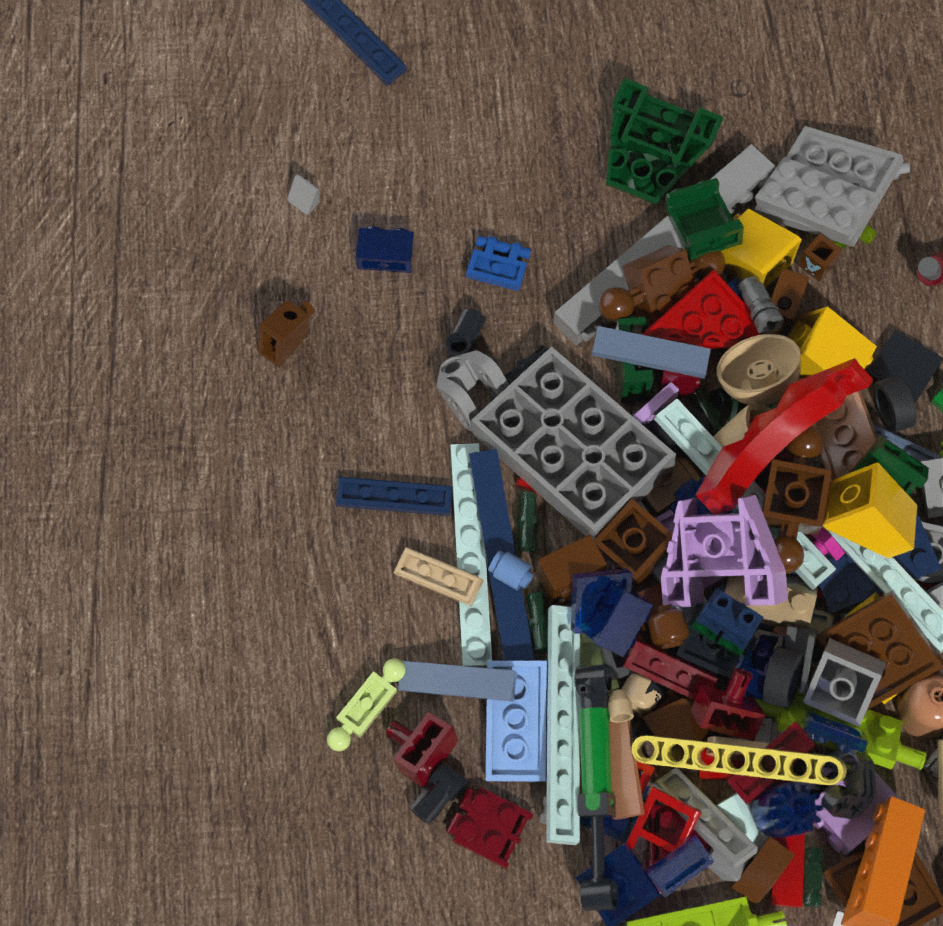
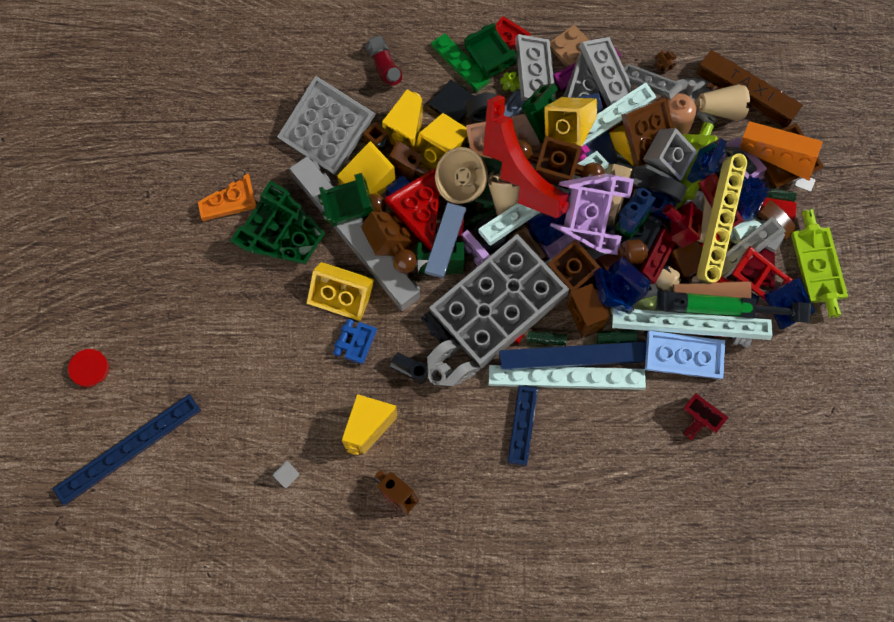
camera: 85 degrees left, 0 degrees up
yellowish green plate [327,658,406,751] -> none
clear blue brick [356,226,414,273] -> none
tan tile [393,547,484,607] -> none
sand blue tile [398,661,517,702] -> none
black piece [409,762,468,825] -> none
dark red plate [446,787,534,869] -> none
medium blue brick [488,550,534,591] -> none
tan hose [608,690,634,723] -> none
clear blue tile [646,835,714,898] -> none
dark grey axle [739,276,784,335] -> none
light grey plate [755,157,879,242] -> none
none -> orange wing [198,173,257,221]
none -> yellow slope [307,262,374,321]
none -> yellow slope [342,394,397,455]
none -> yellow slope [382,90,423,150]

